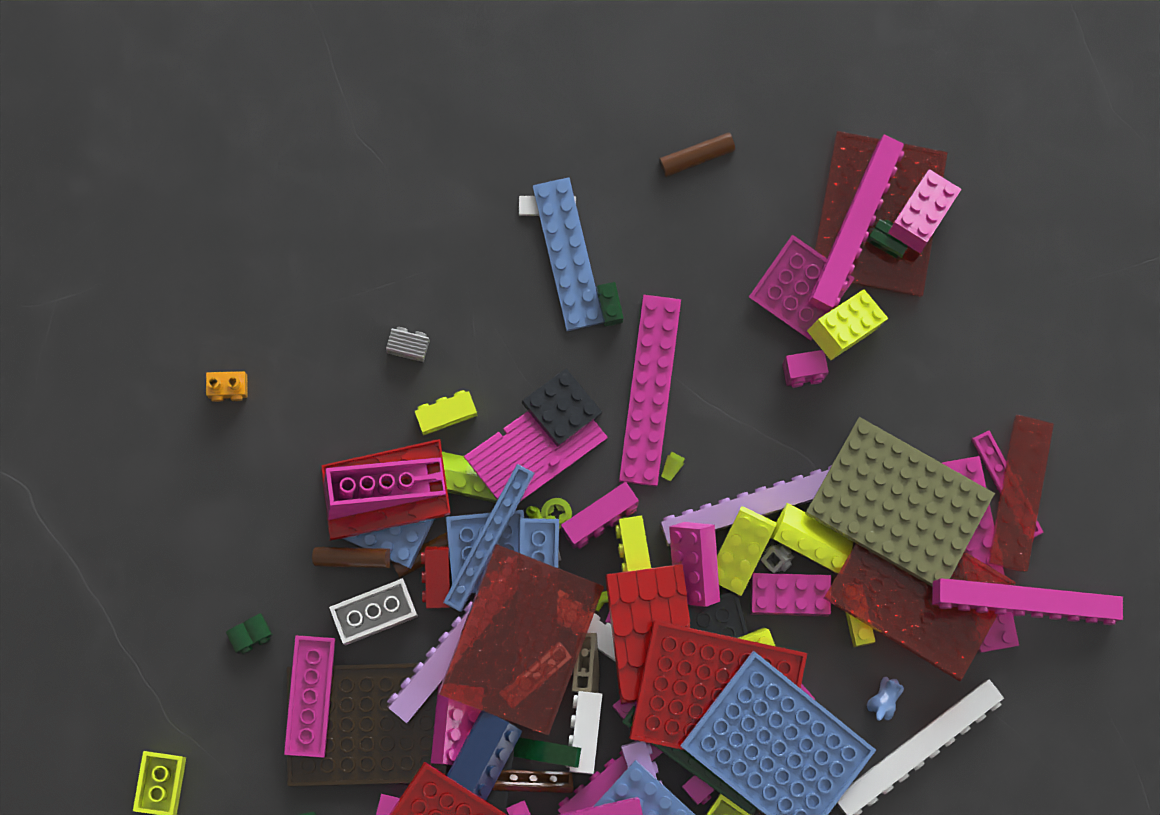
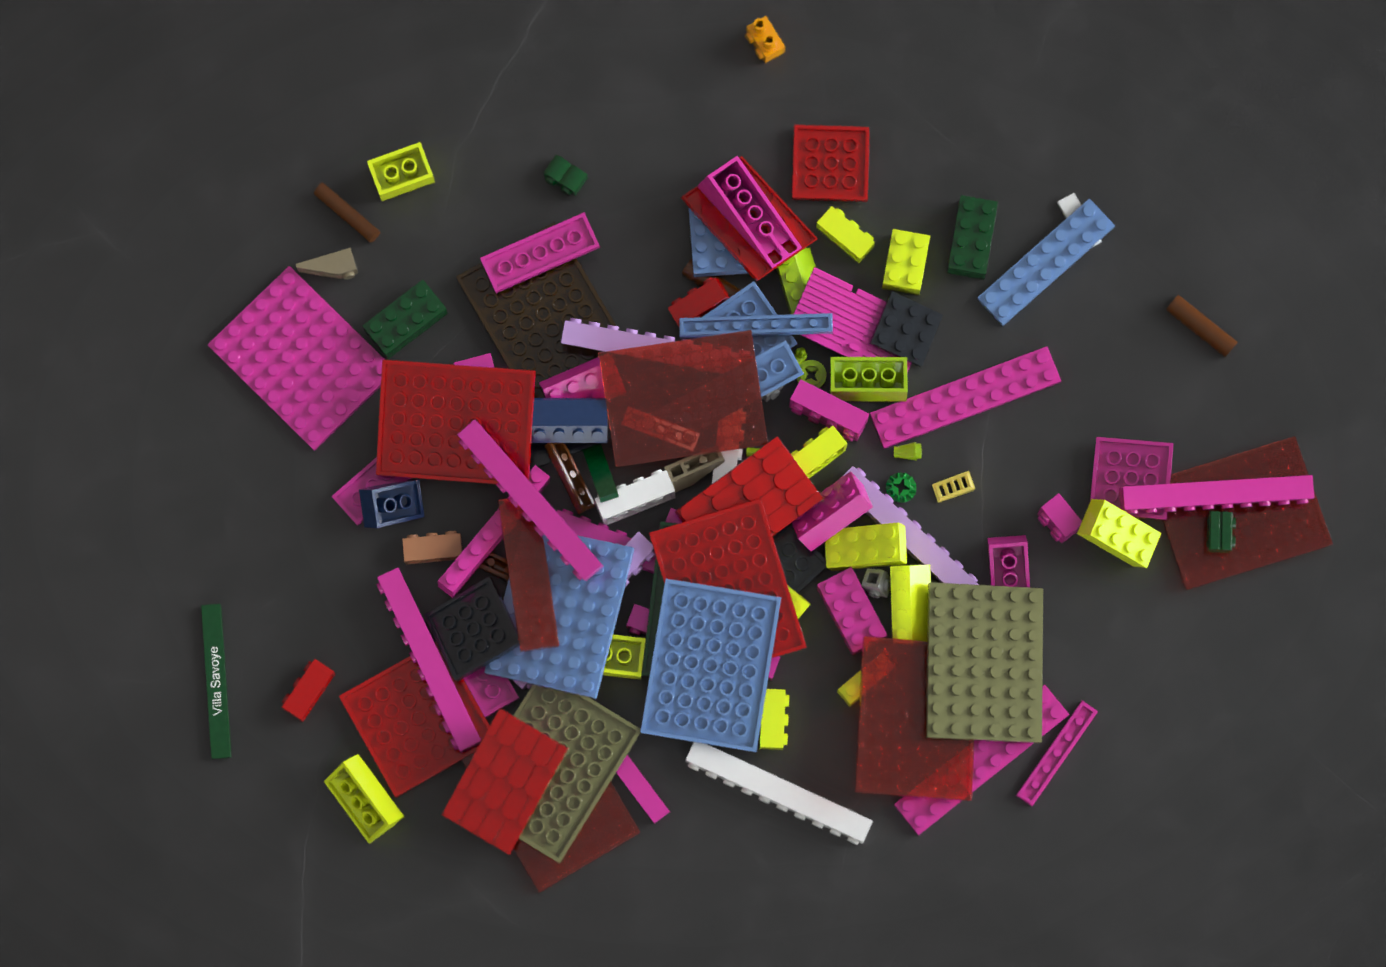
camera: 65 degrees right, 0 degrees up
reddish brown brick [312,547,390,568] -> none
white brick [329,578,418,645] -> none
light grey brick [386,327,430,362] -> none
dark green brick [596,282,624,327] -> none
medium blue animal [867,677,904,721] -> none
brick [888,169,961,253] -> none
dark pink brick [932,578,1123,625] -> none
clear red plate [988,415,1054,572] -> none
none -> neon yellow brick [760,689,789,750]
none -> red plate [792,125,870,202]
none -> lime slope [830,357,908,402]
none -> neon yellow brick [882,229,930,295]
none -> green gear [886,472,916,503]
none -> light yellow slope [932,471,975,503]
none -> dark green brick [947,195,998,280]
none -> dark pink slope [987,535,1030,588]

